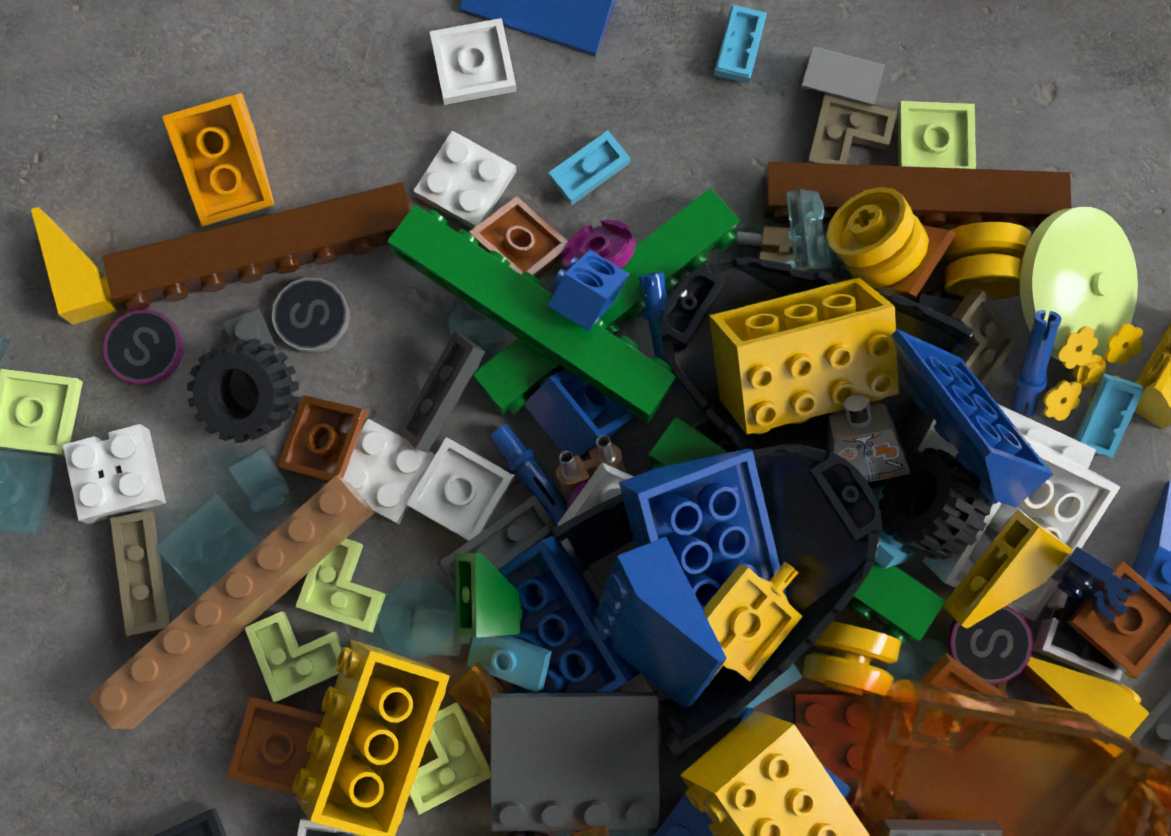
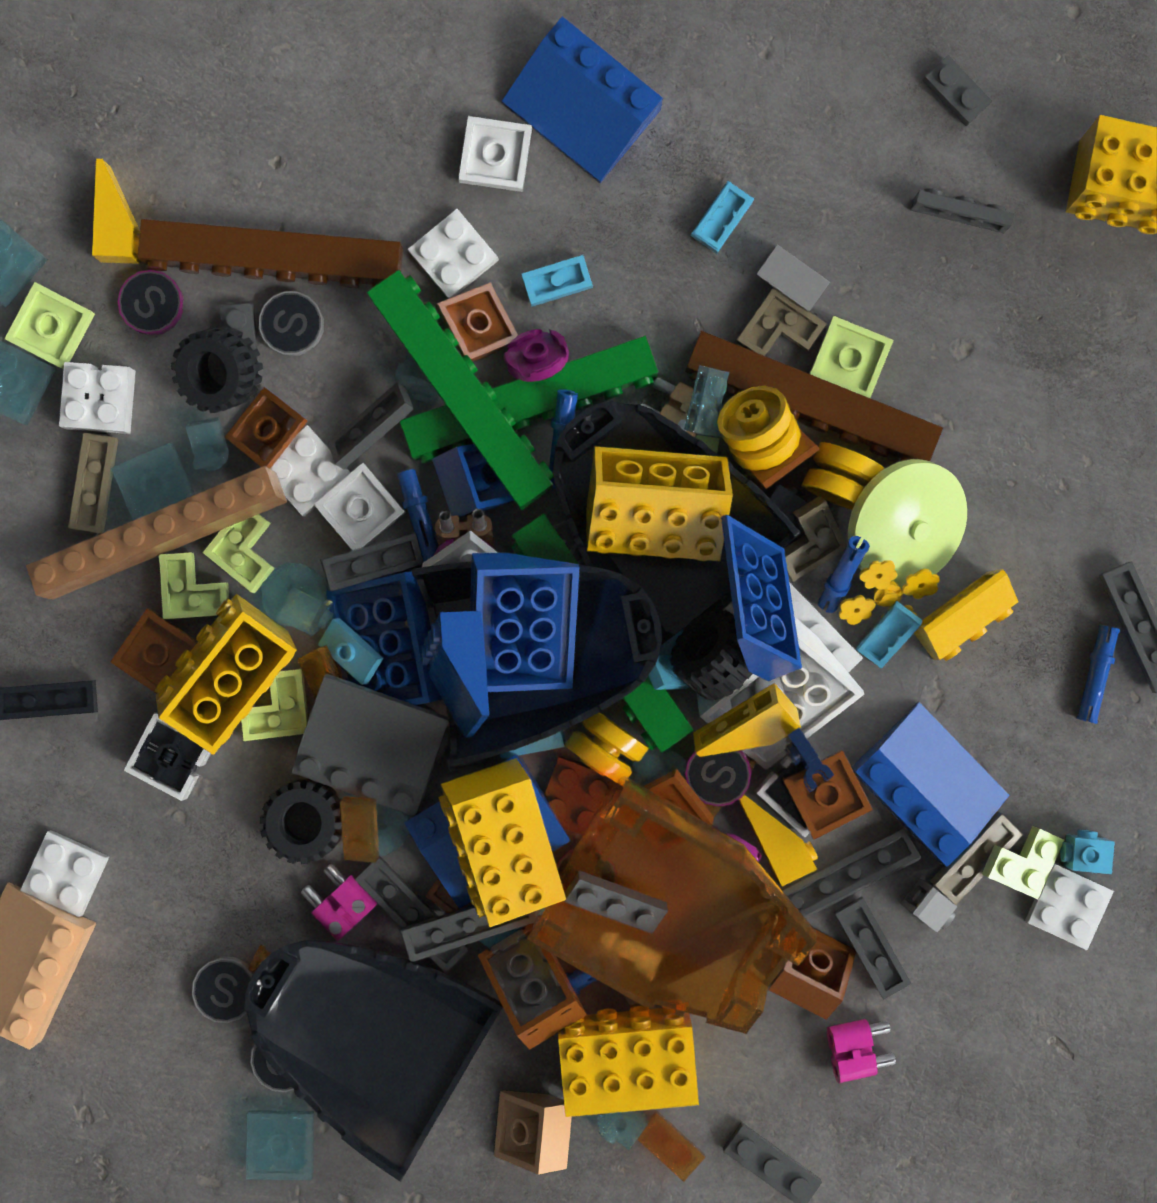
camera: 25 degrees right, 10 degrees up
light orange slope [162,93,275,226] -> none
green slope [455,553,522,638] -> none
blue brick [548,250,629,331] -> none
yellow plate [703,562,802,685] -> none
light grey torso [827,395,910,482] -> none

